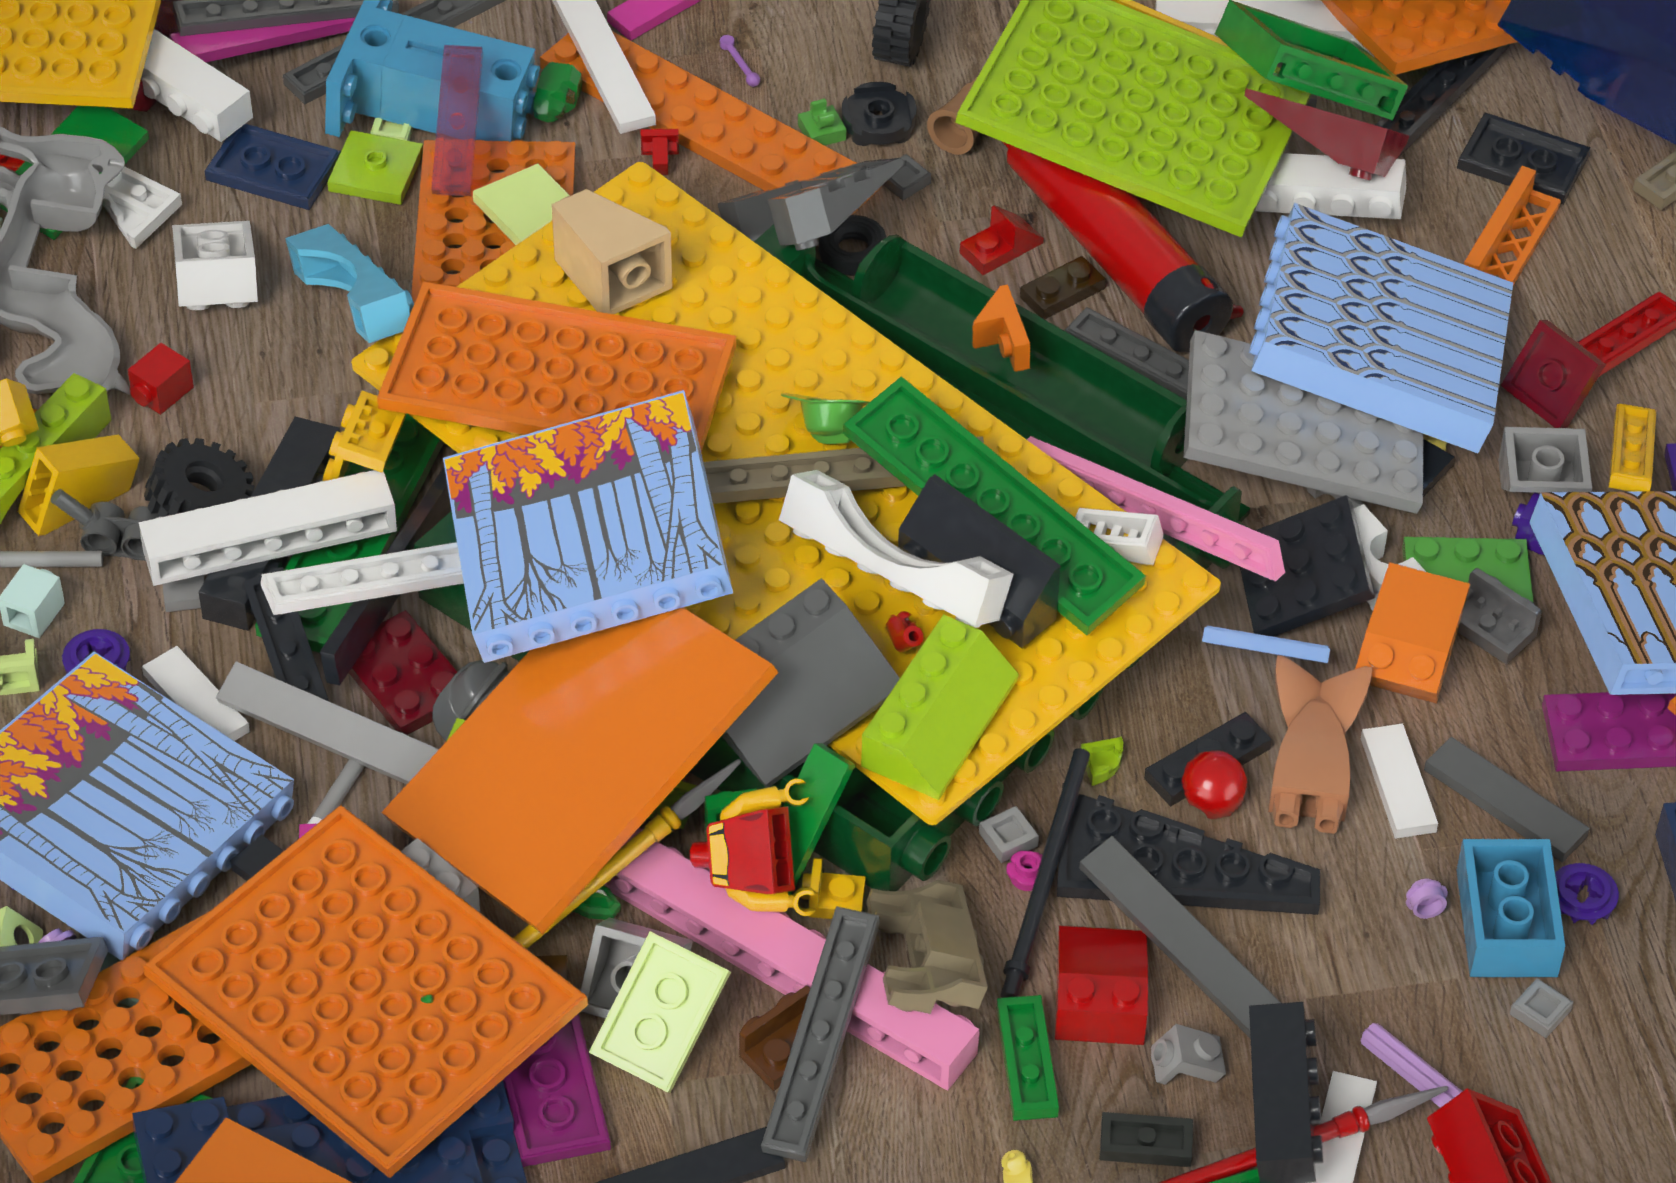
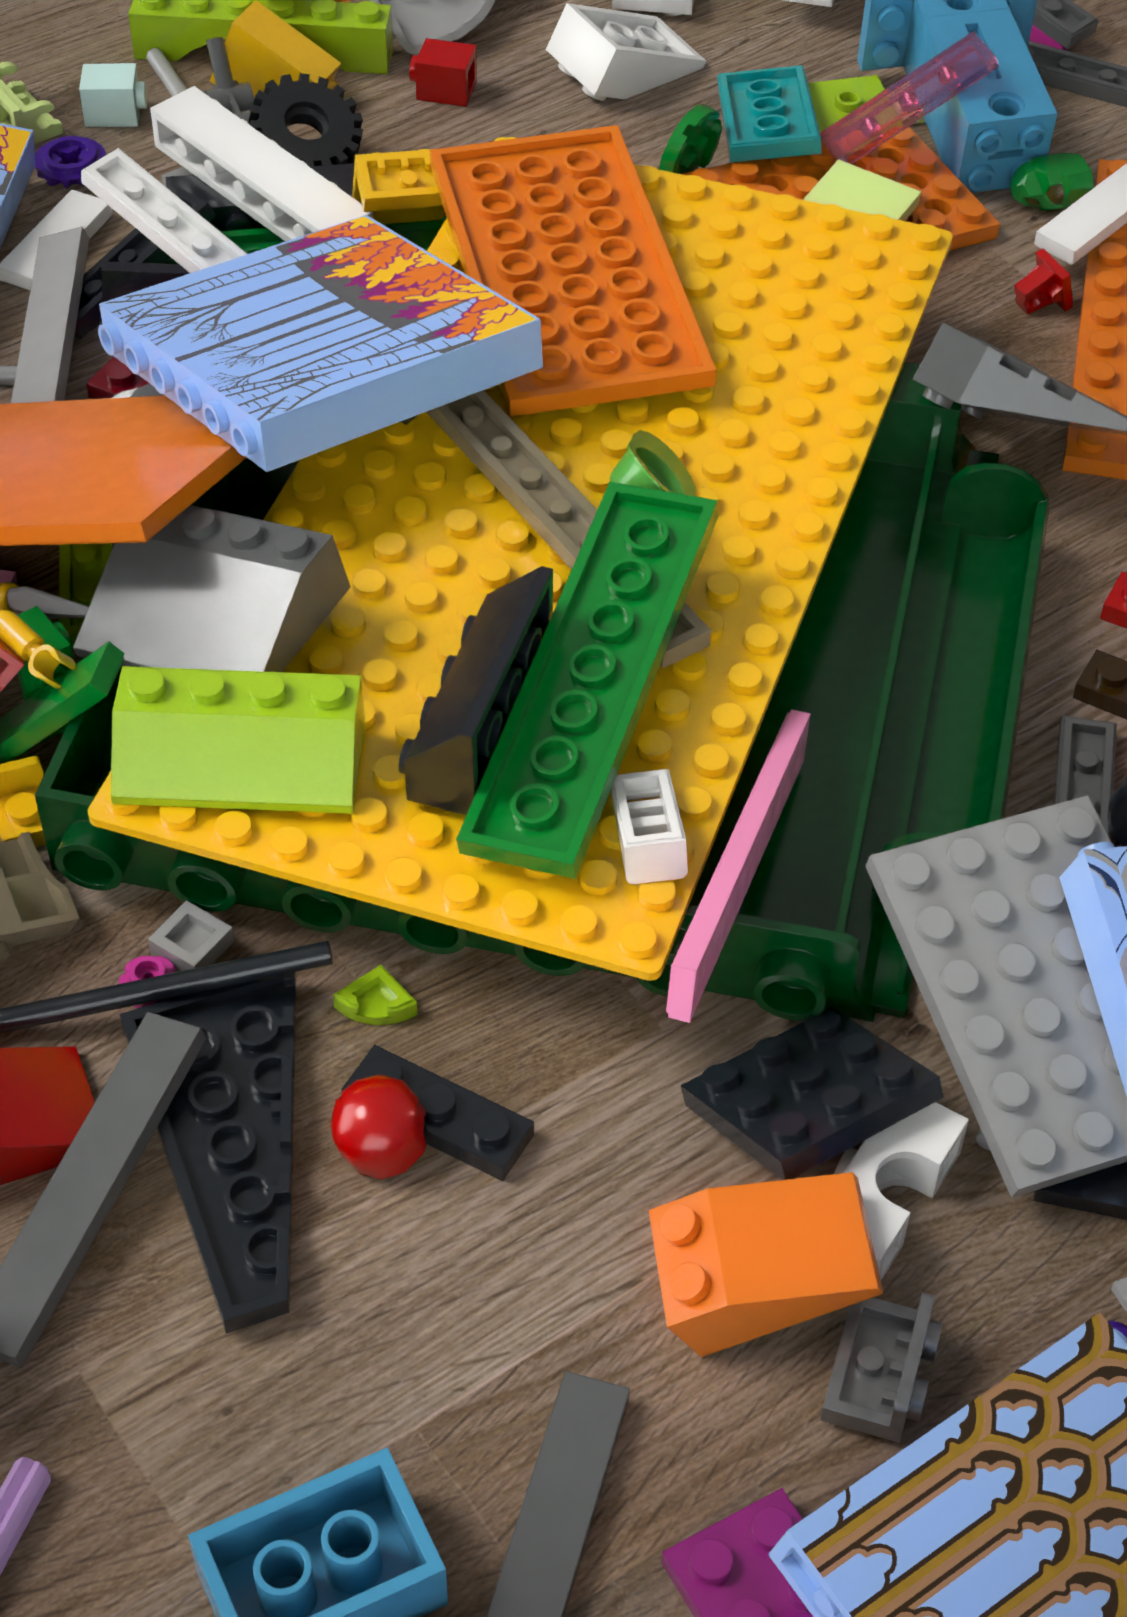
camera: 65 degrees right, 0 degrees up
dark blue tile [205,124,341,210] -> none
medium azure arch [285,224,414,343] -> none
tan slope [552,189,672,314] -> none
white arch [779,470,1013,628] -> none
black tyre [819,214,887,276] -> none
red arm [886,611,924,653] -> none
orange slope [972,284,1030,372] -> none
medium blue tile [1202,626,1330,664] -> none
nougat hips [1268,655,1372,834] -> none
white tile [1361,723,1438,839] -> none
bright green wing [1402,537,1533,603] -> none
lavender plate [1406,879,1448,919] -> none
none -> green tile [658,104,722,174]
none -> teal tile [717,65,822,162]

